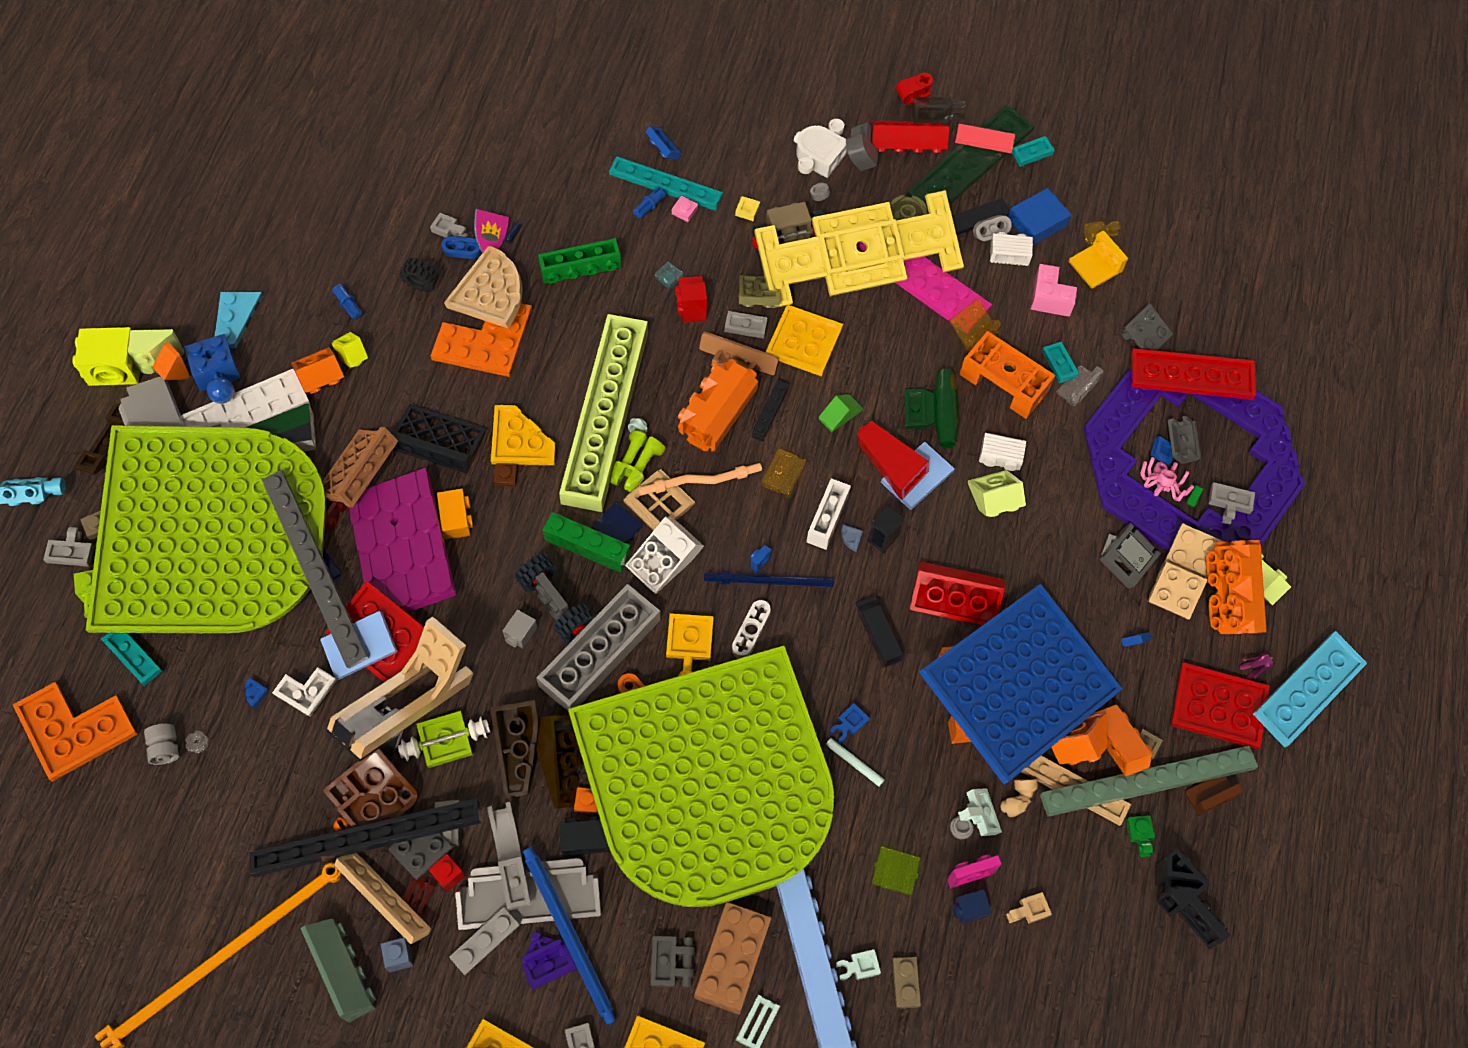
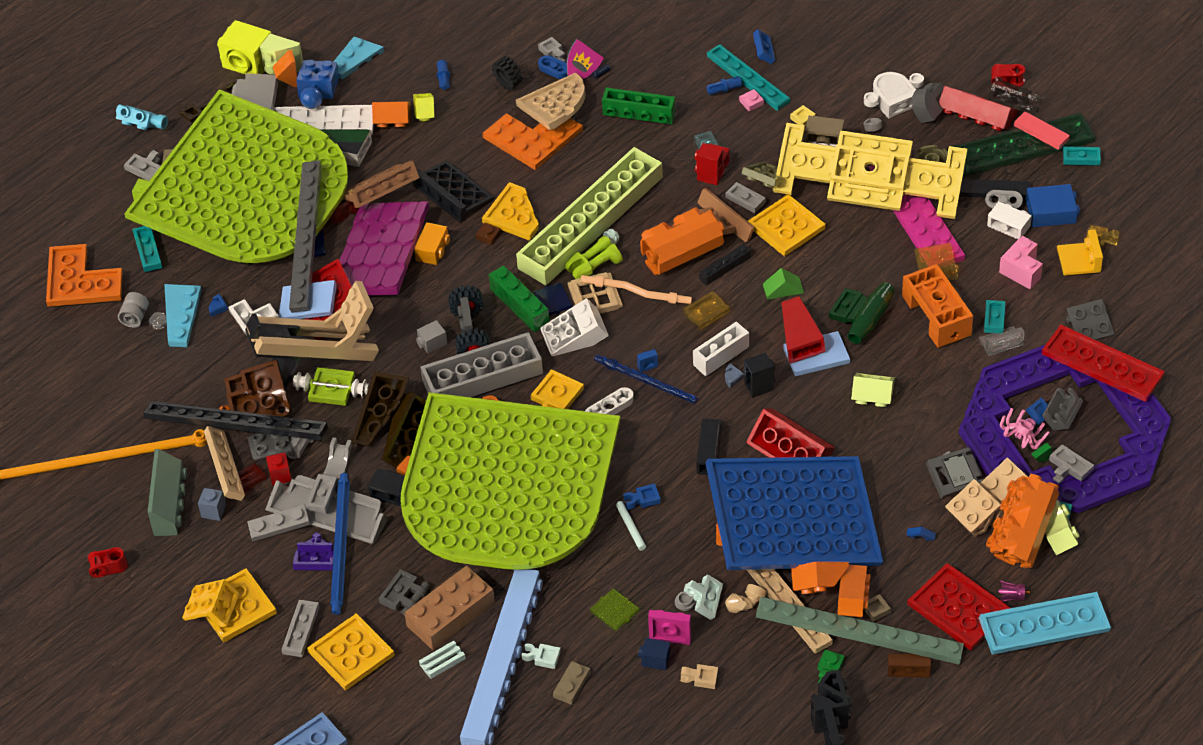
camera: 35 degrees right, 15 degrees down
white brick [979,433,1026,471] -> none
none -> medium azure wing [164,284,202,347]

